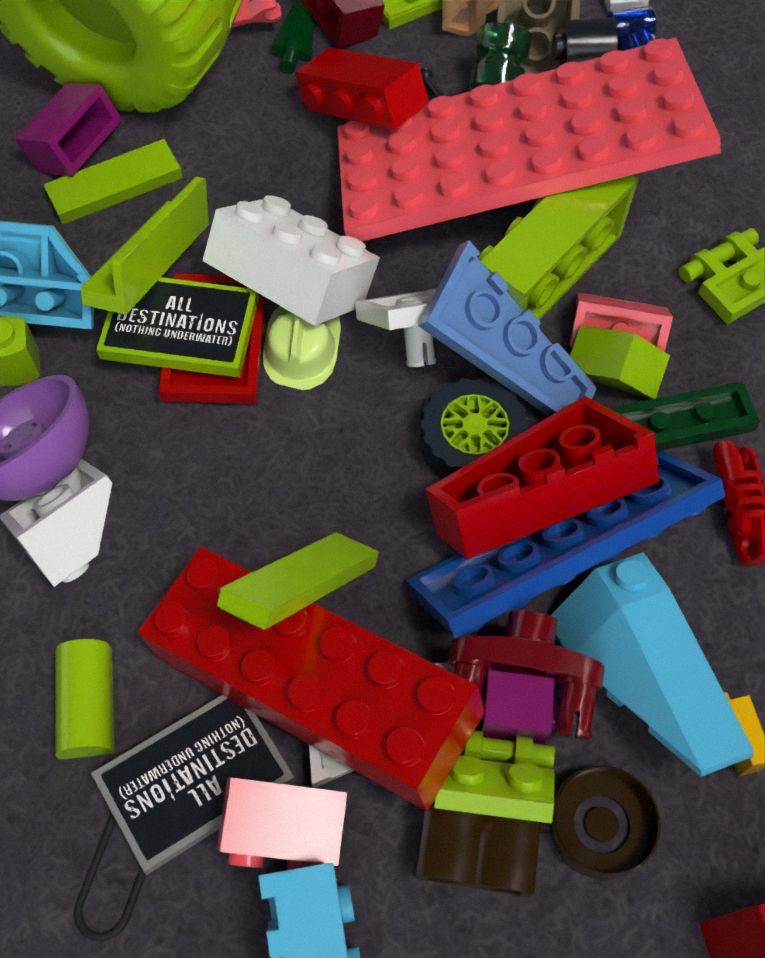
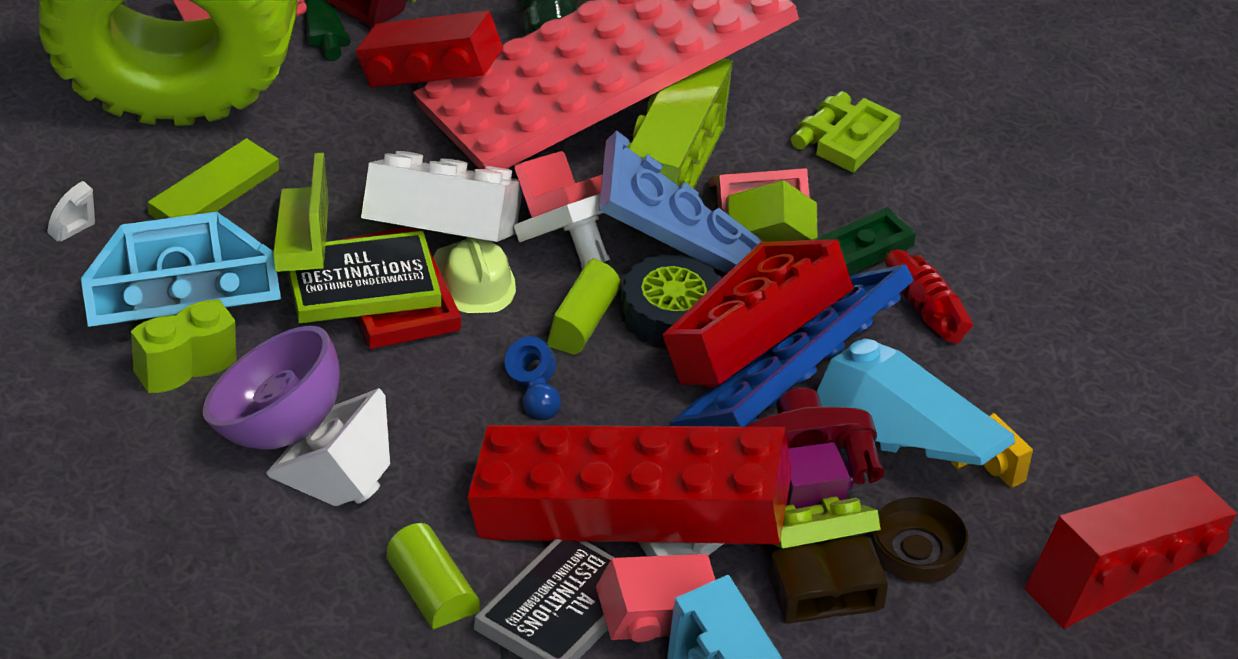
camera: 25 degrees left, 20 degrees down
magenta brick [15,83,123,177] -> none
lime tile [217,532,379,630] -> none
none -> blue plate [504,336,561,420]
none -> coral panel [515,151,603,218]
none -> lime brick [547,258,621,355]

